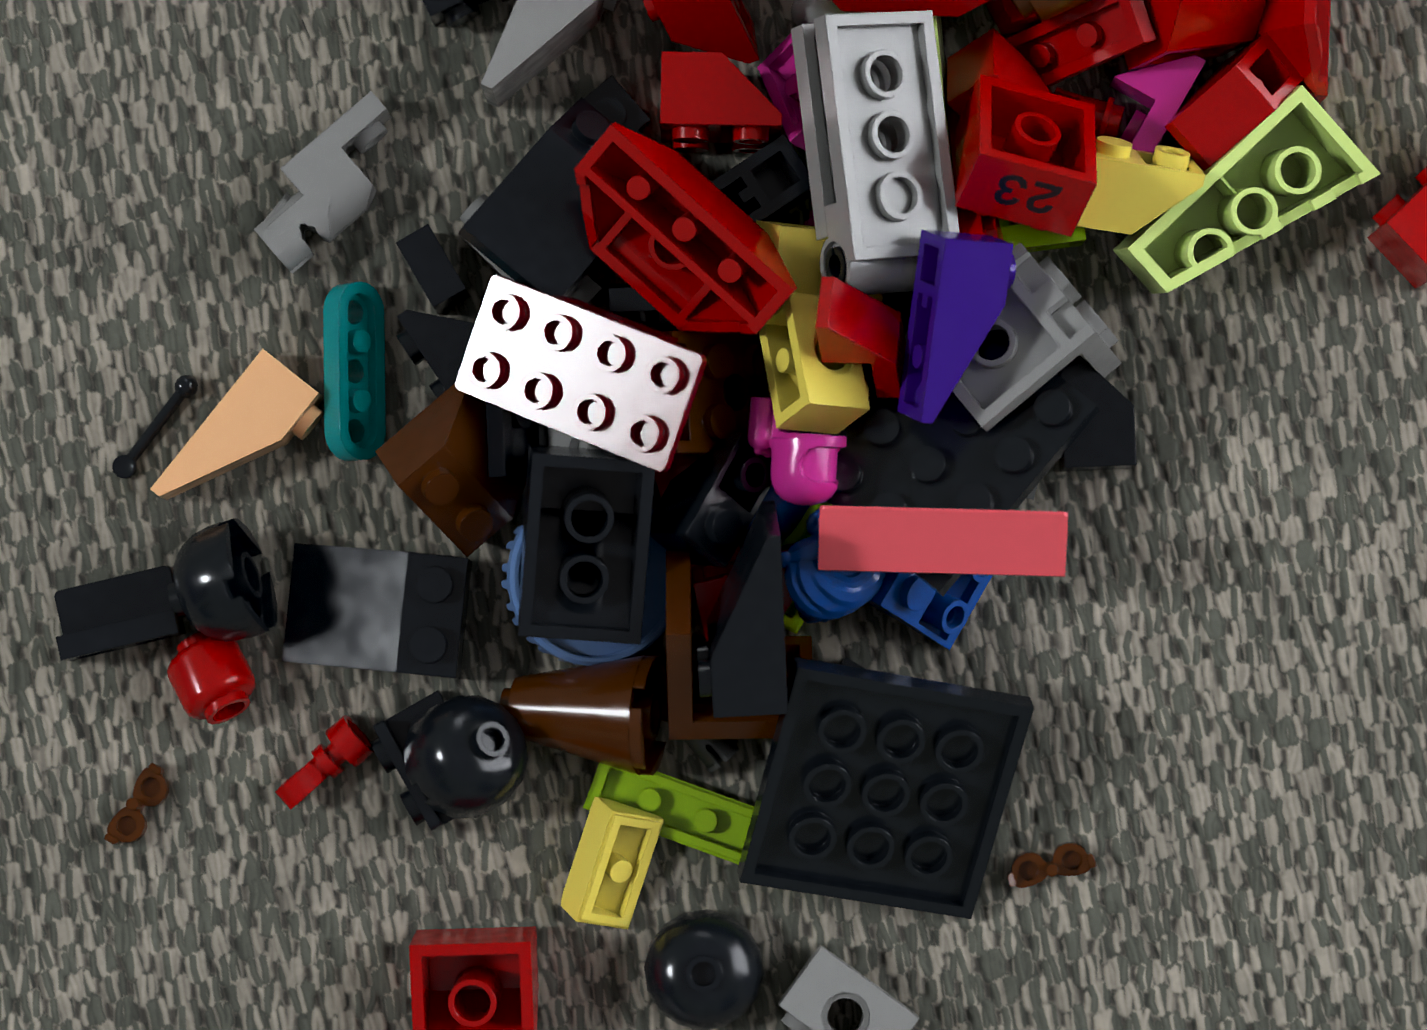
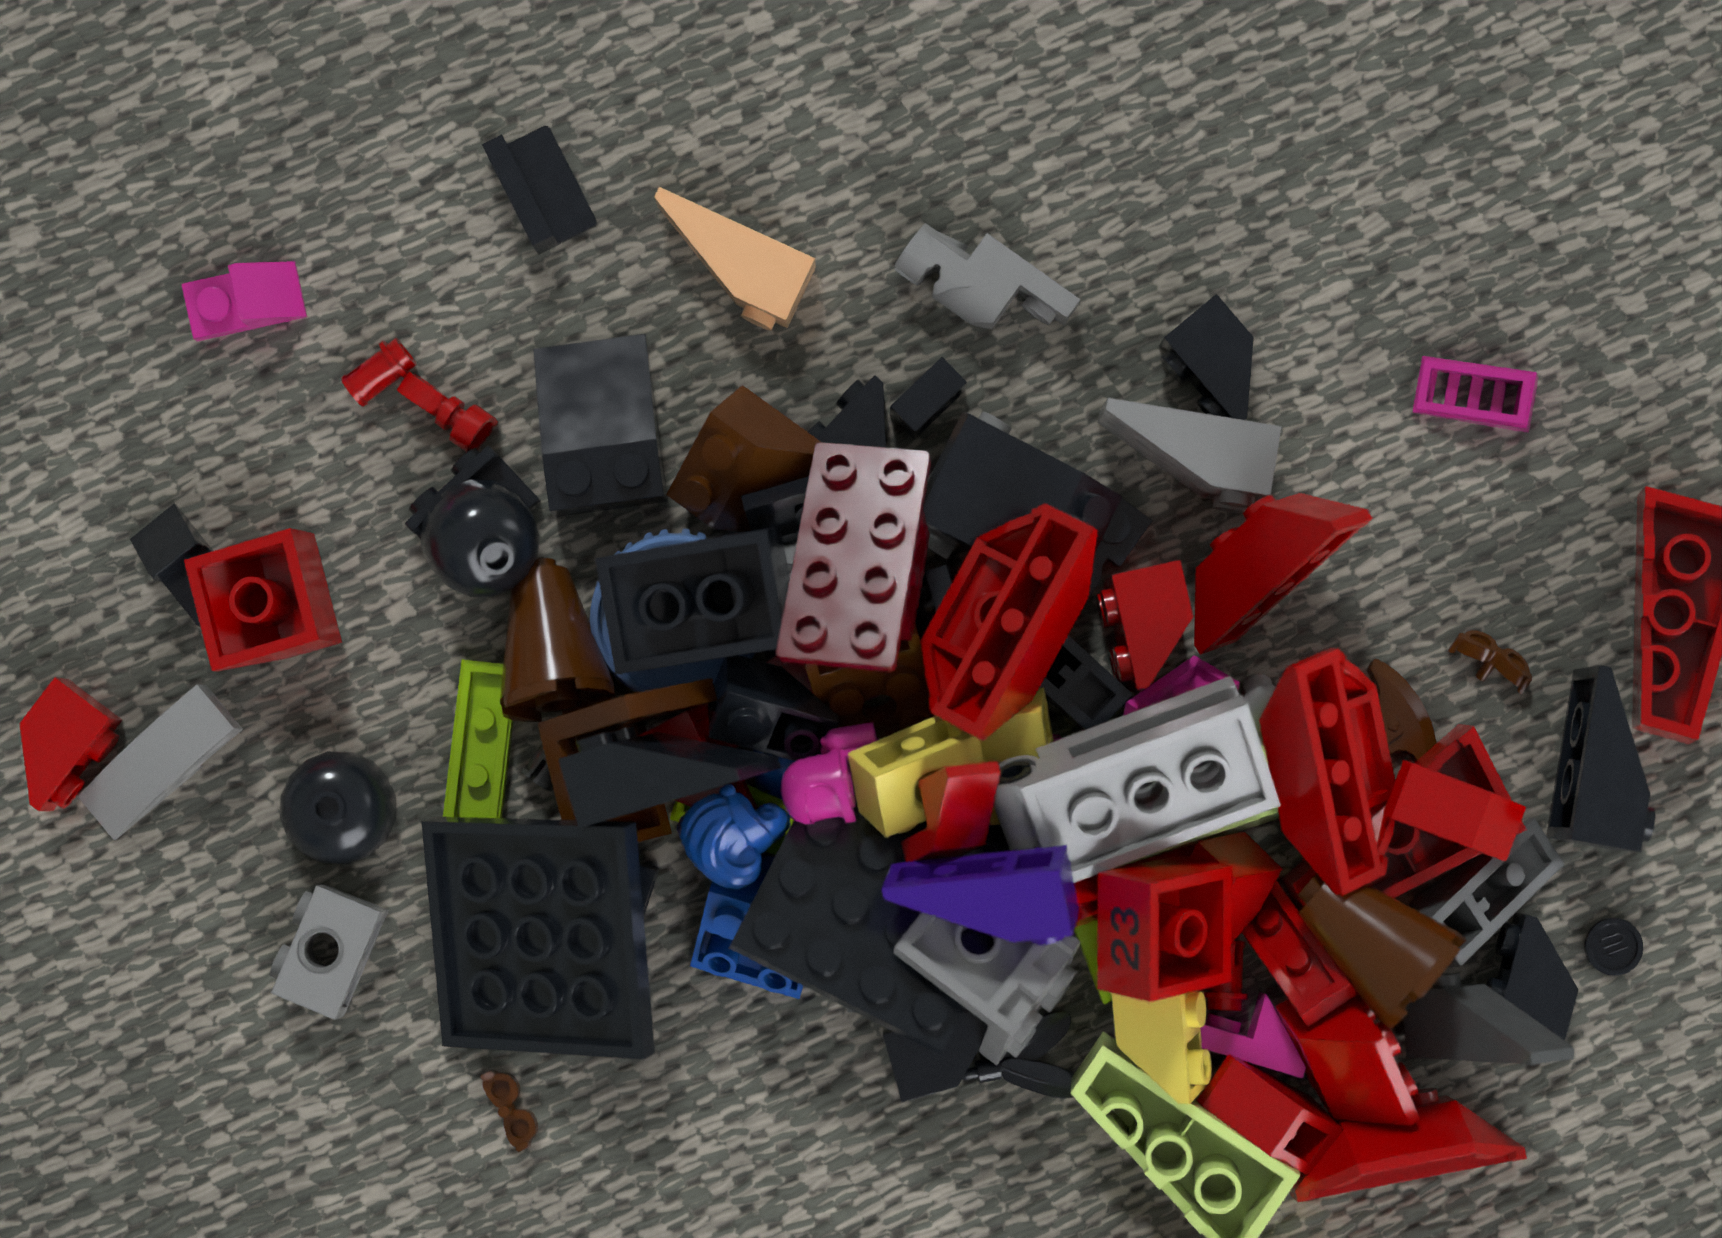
camera: 80 degrees right, 0 degrees up
reddish brown piece [104,763,169,845] -> none
black hinge [112,375,198,479] -> none
red head [167,632,256,725] -> none
black cylinder [168,518,277,642] -> none
teal plate [323,281,386,461] -> none
light yellow slope [561,797,664,930] -> none
coral slope [818,505,1068,577] -> none
none -> dark pink slope [182,261,307,341]
none -> red pin [341,338,417,407]
none -> black piece [962,1011,1074,1099]

